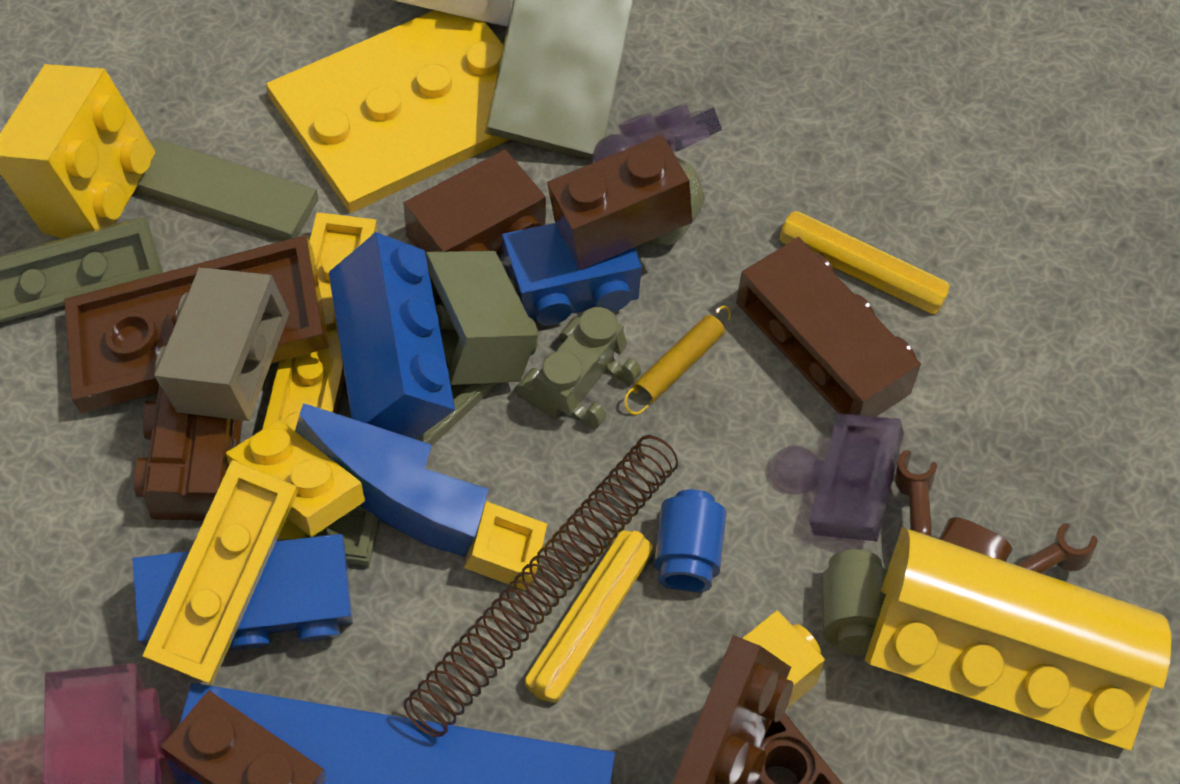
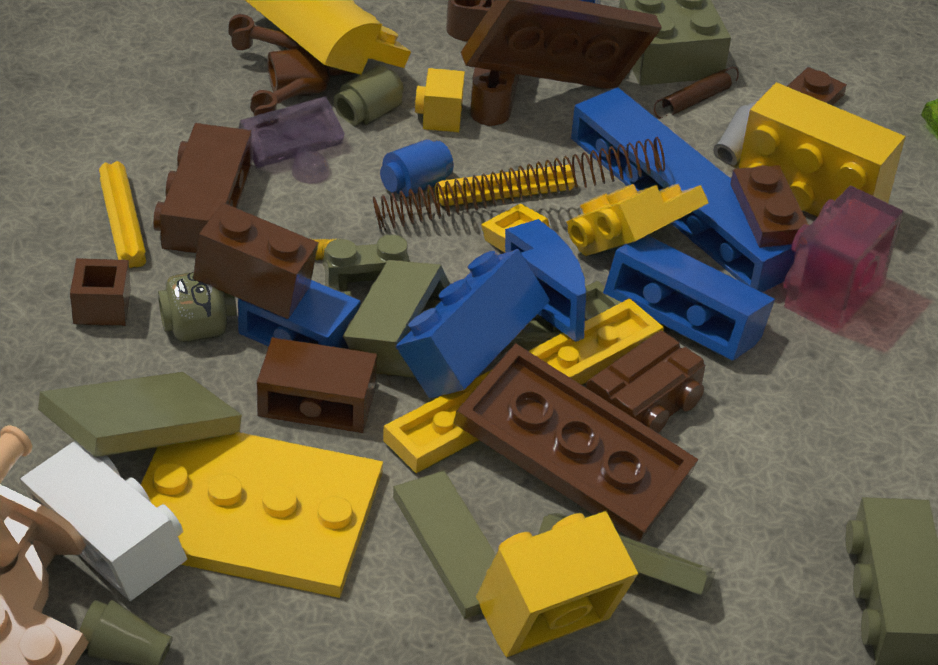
camera: 135 degrees left, 15 degrees down
yellow plate [142,460,299,686] -> none
dark tan brick [154,267,290,421] -> none
yellow plate [226,419,365,537] -> none
clear purple plate [592,104,722,163] -> none
none -> reddish brown plate [70,258,131,326]
none -> yellow plate [566,184,709,256]

